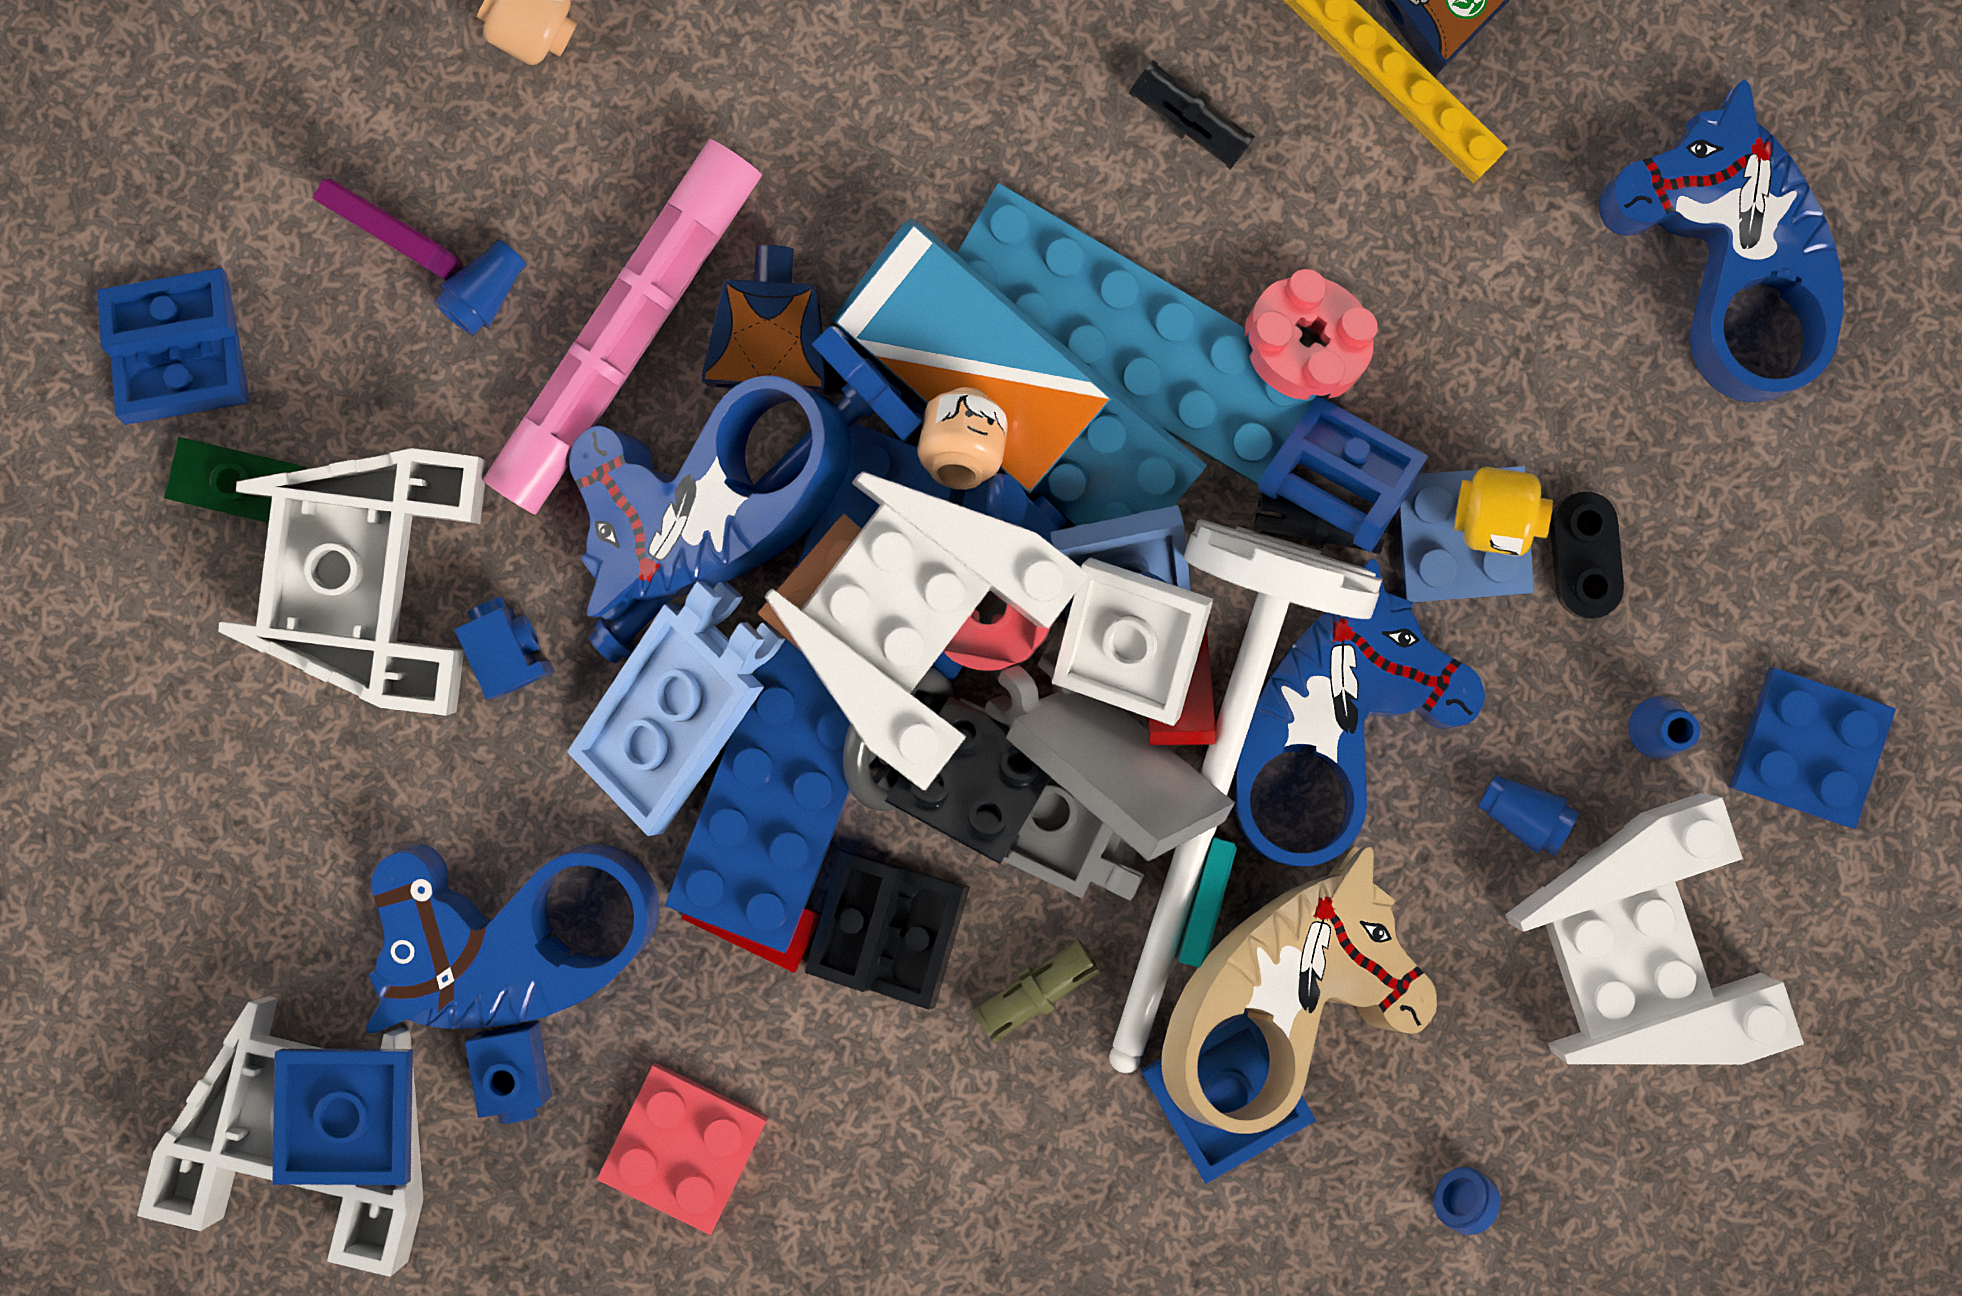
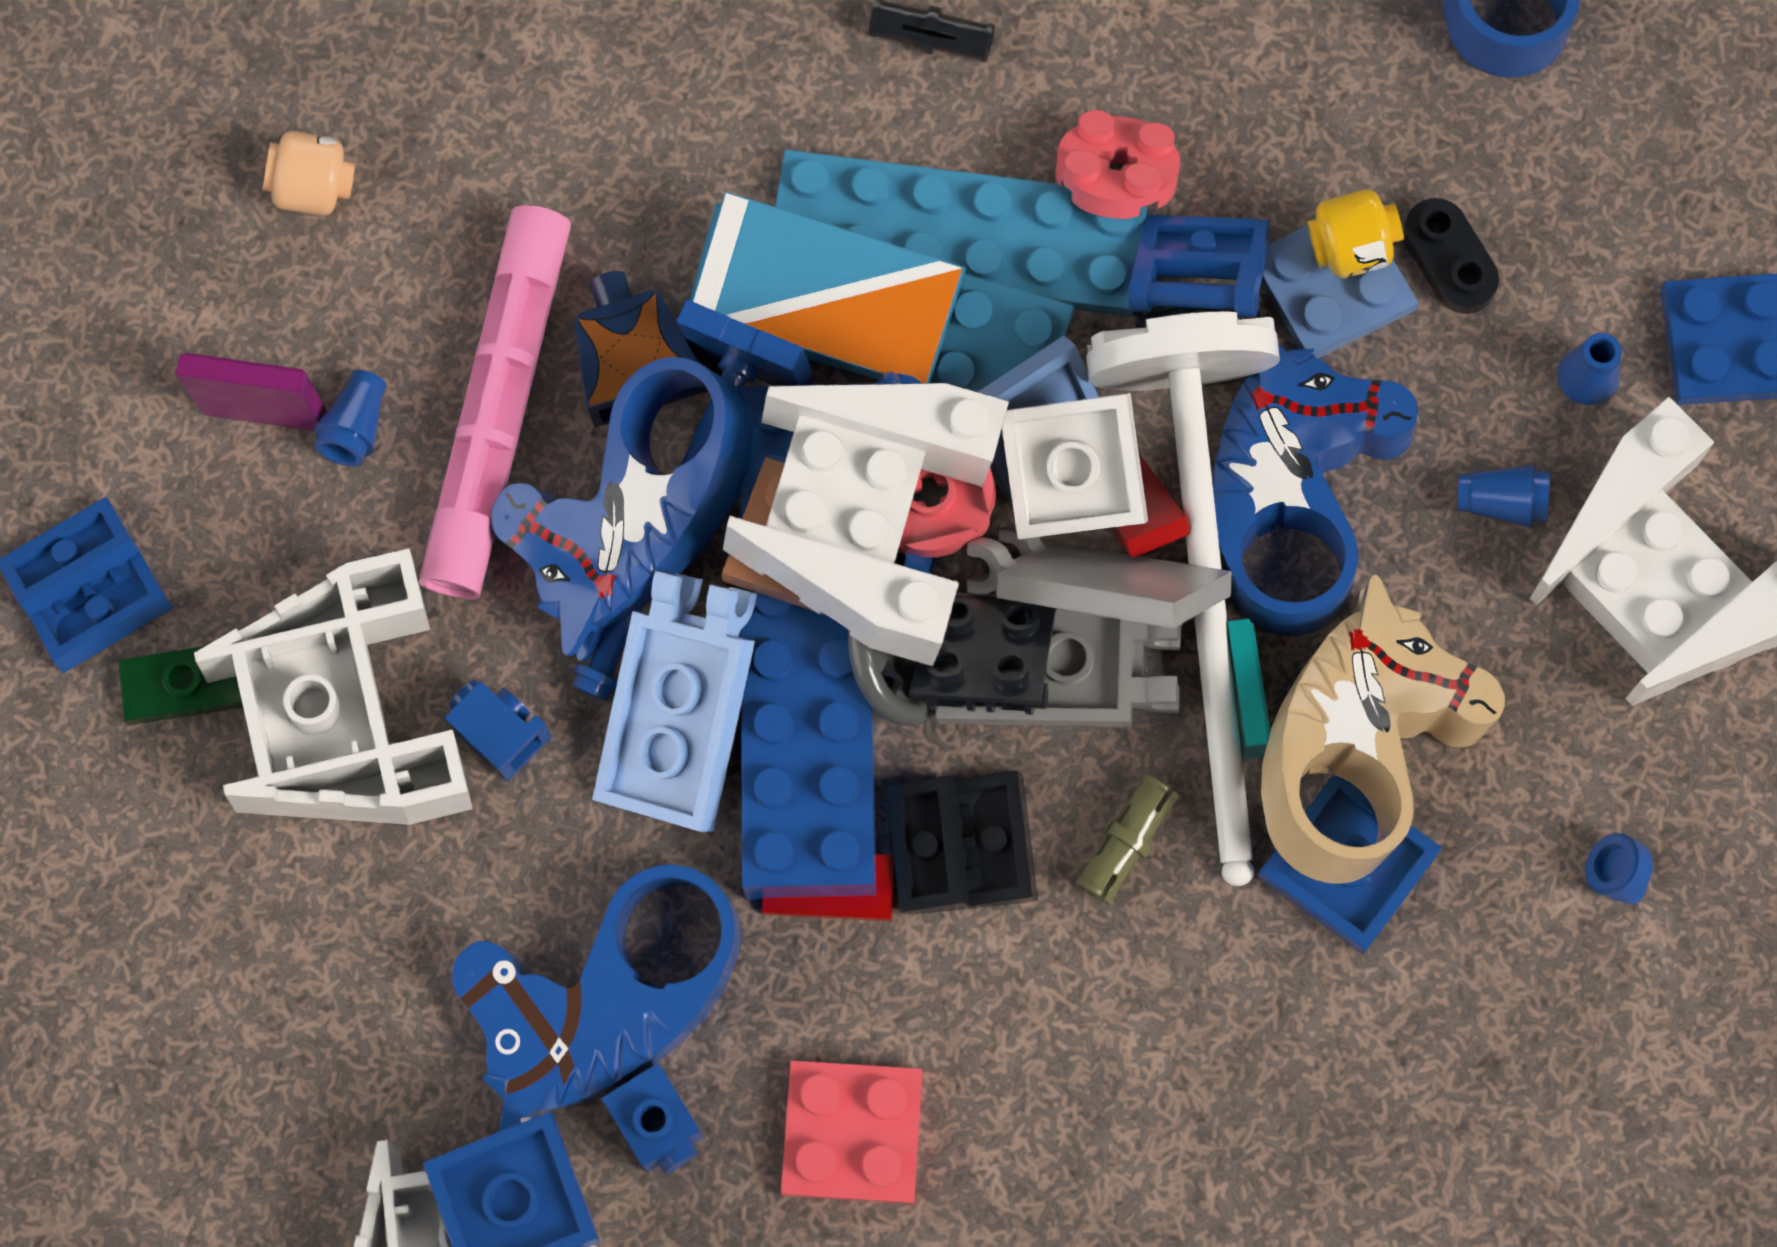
camera: 15 degrees left, 15 degrees down
light nougat head [917,387,1008,490] -> none

